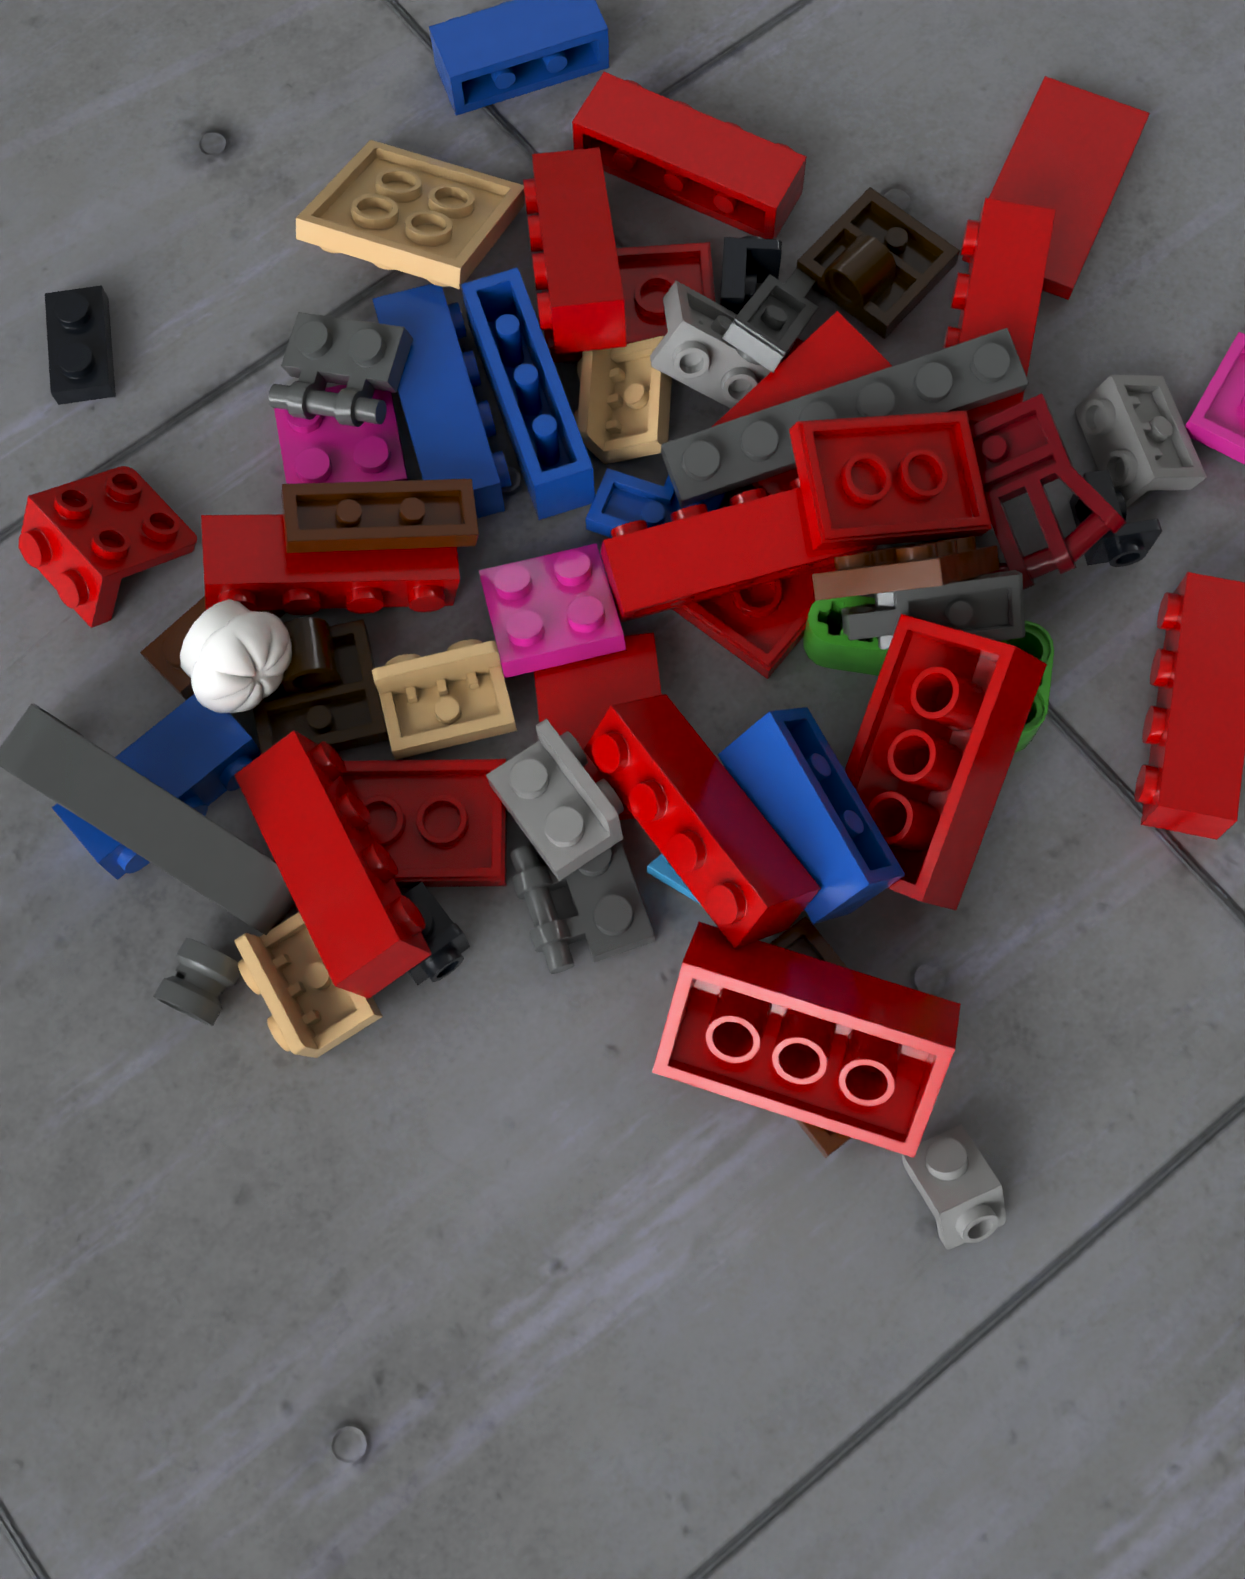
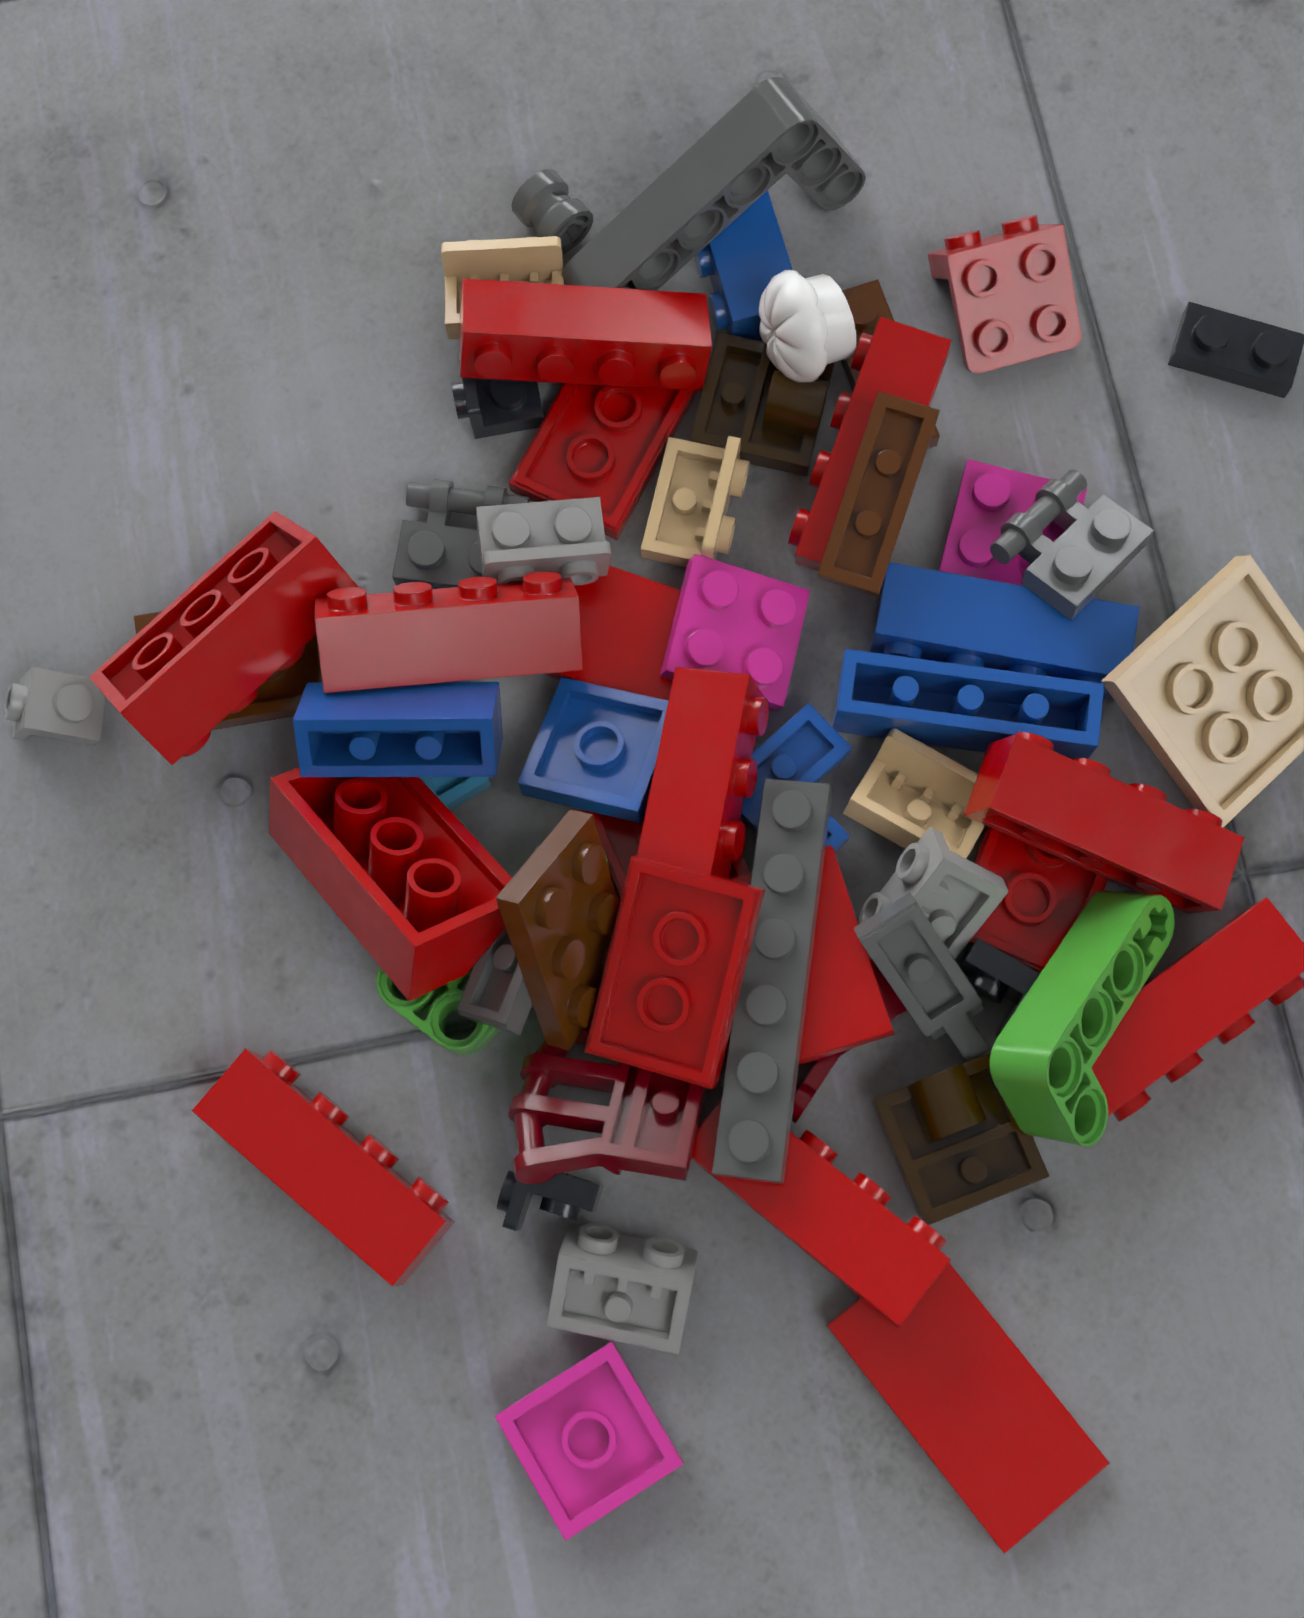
camera: 120 degrees right, 5 degrees up
none -> blue plate [518,677,668,824]
none -> bright green beam [990,890,1175,1147]

